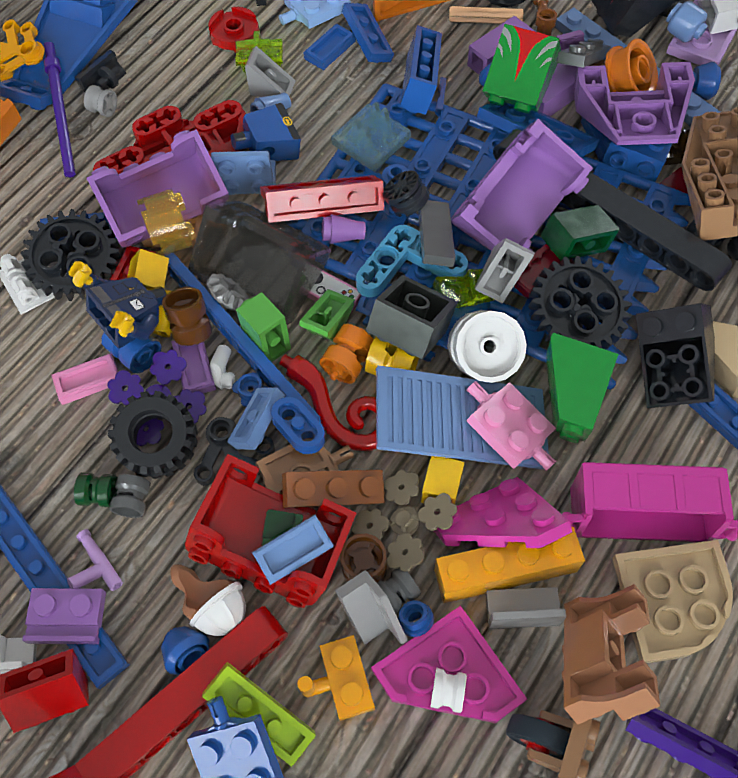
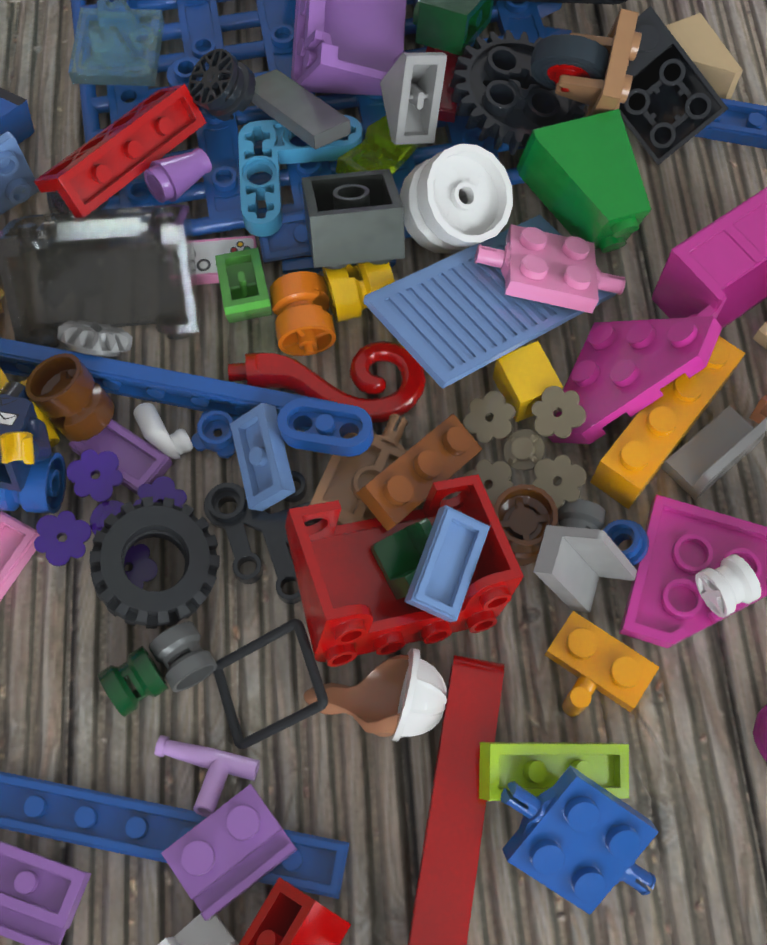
camera: 40 degrees left, 5 degrees up
blue cone [161,626,210,675] -> none
bright green brick [236,292,291,362] -> none
none -> black piece [213,618,328,749]
none -> plate [531,8,642,117]

